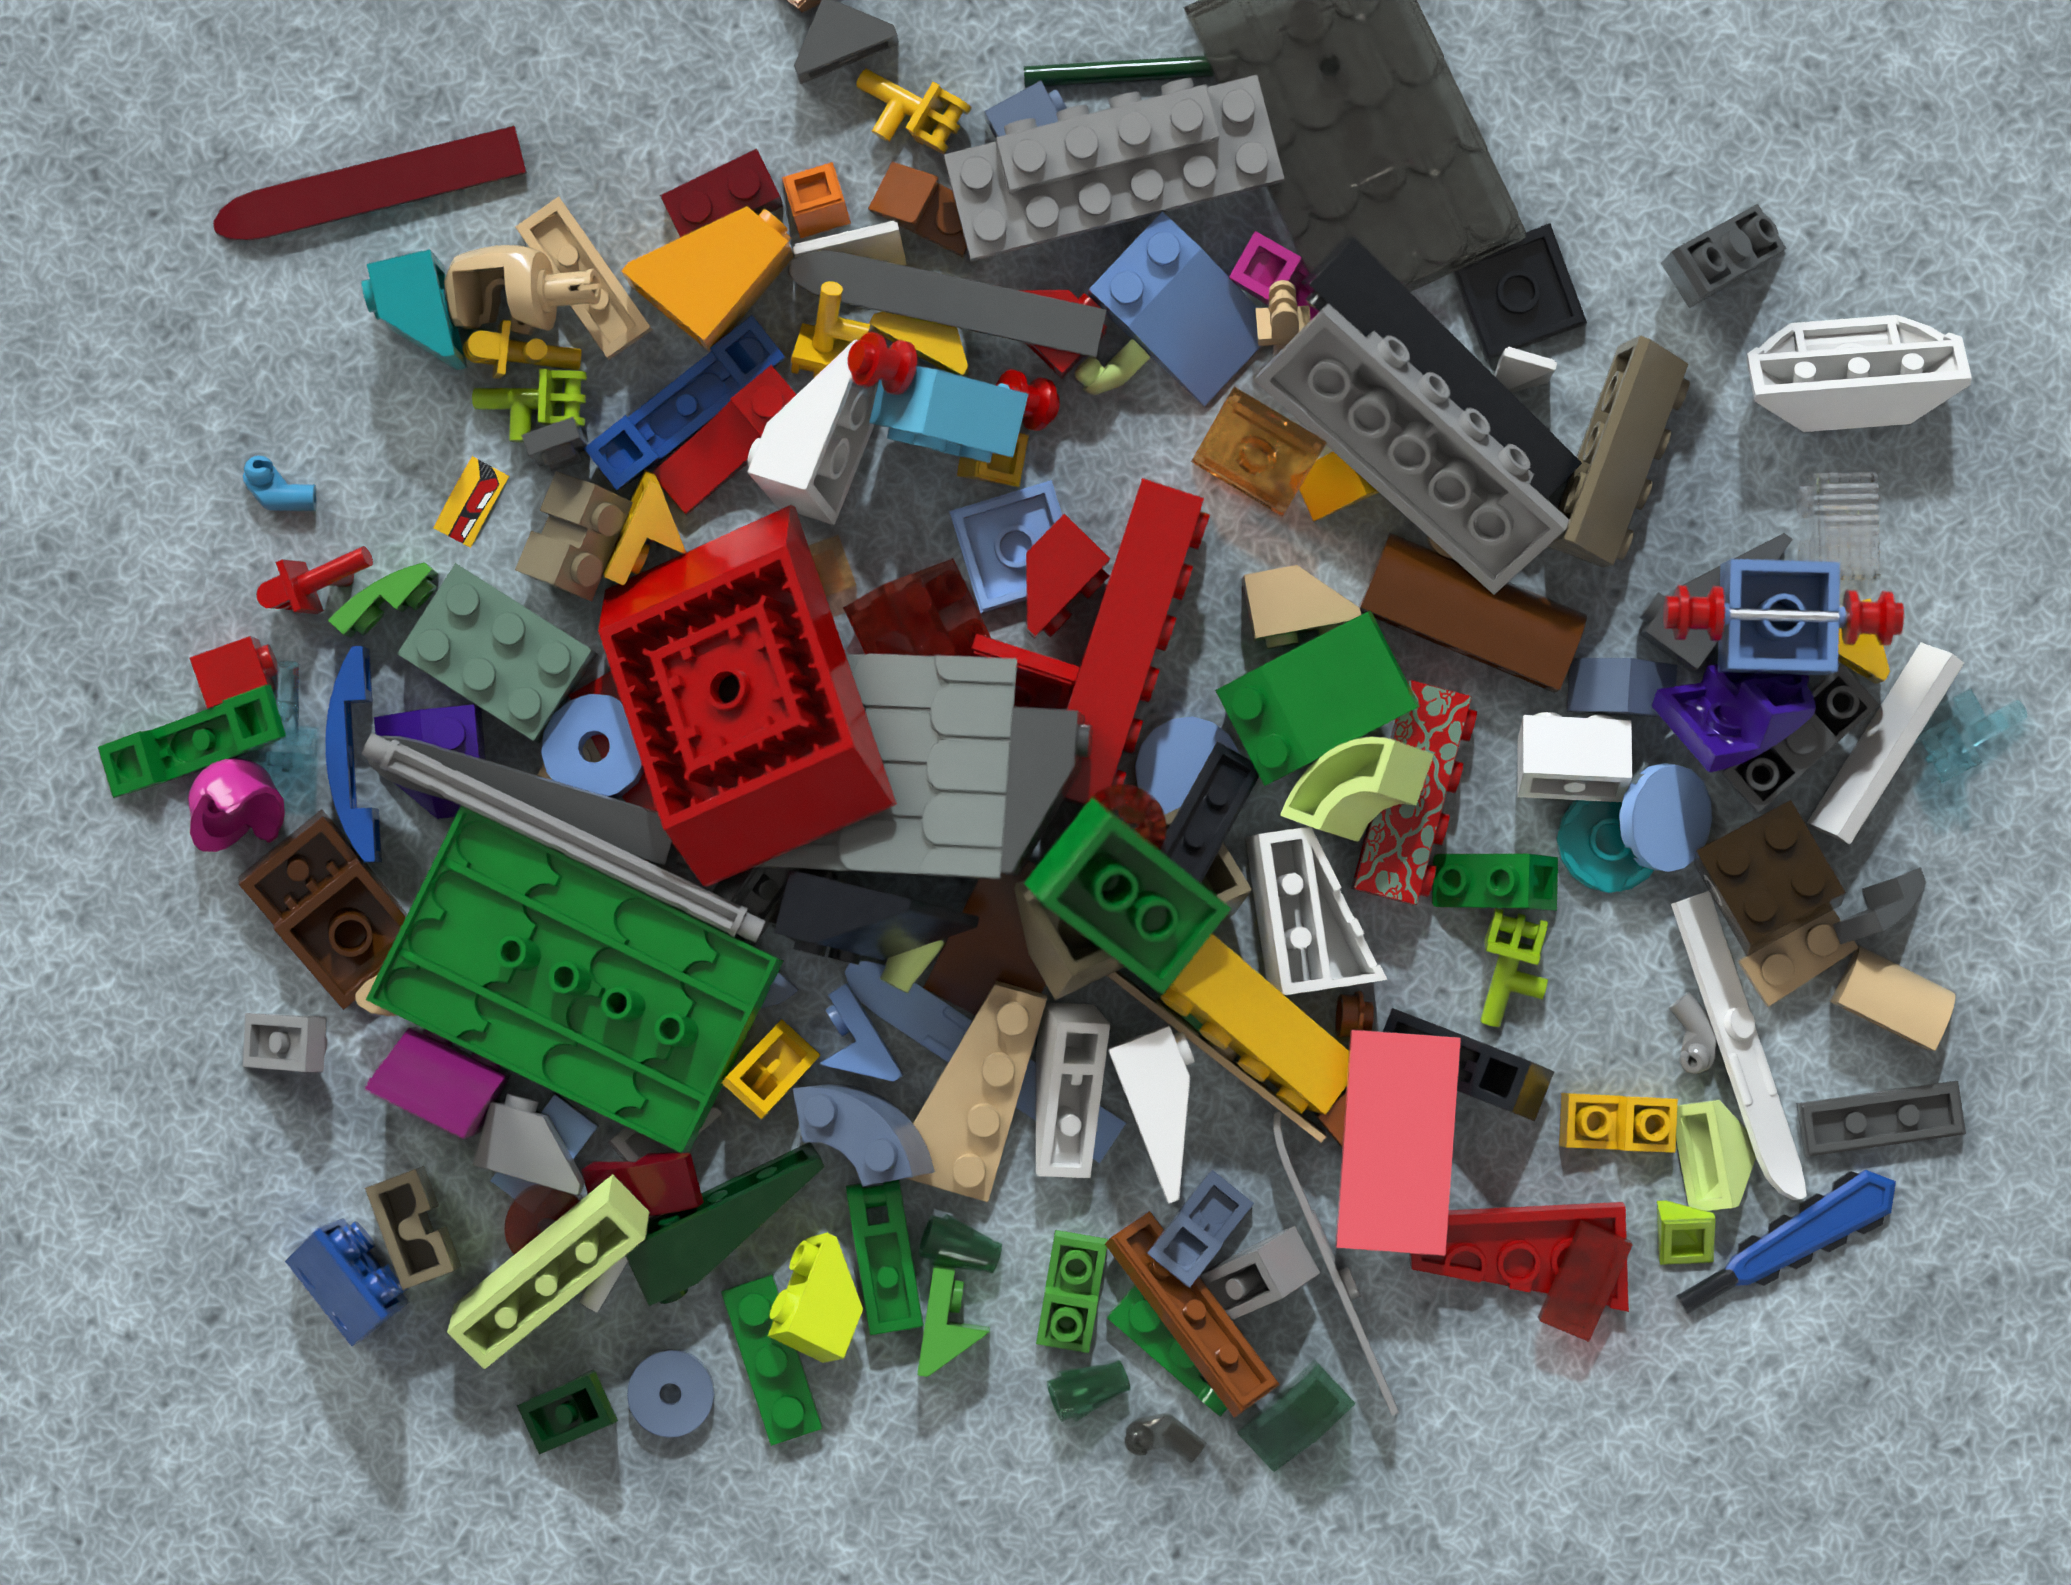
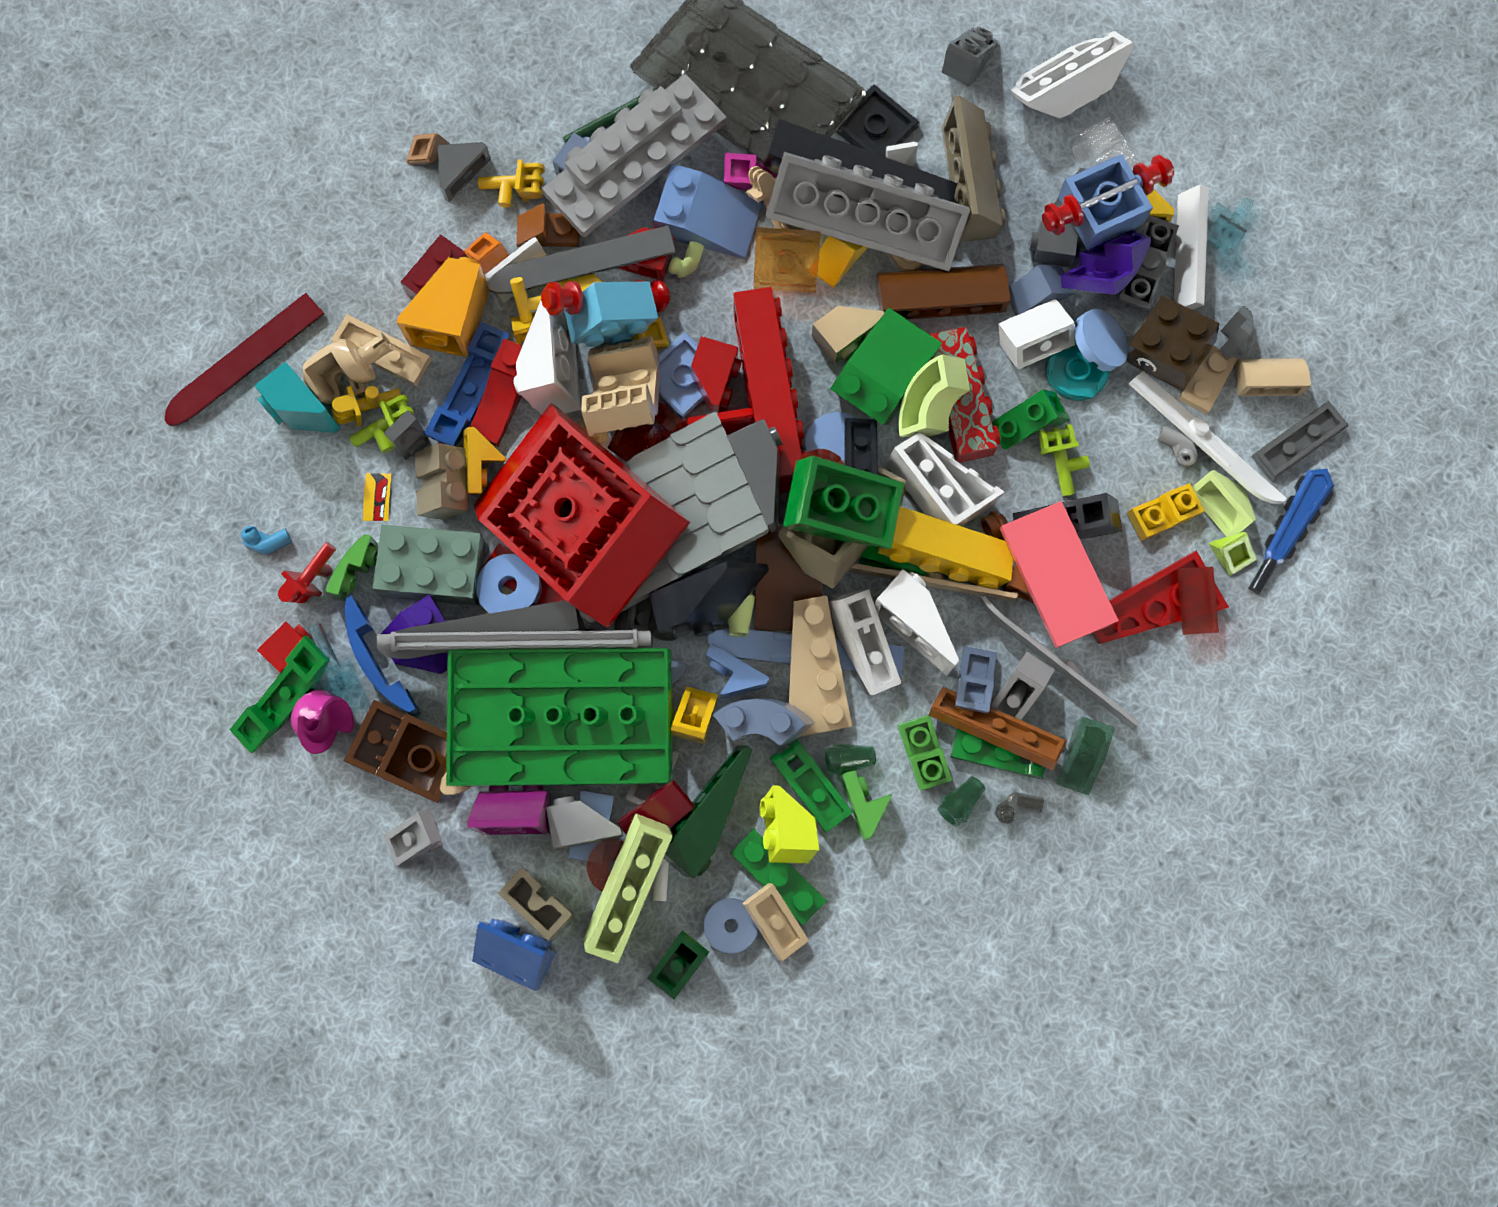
camera: 25 degrees left, 10 degrees down
none -> tan plate [581,336,660,436]
none -> tan plate [742,883,809,961]

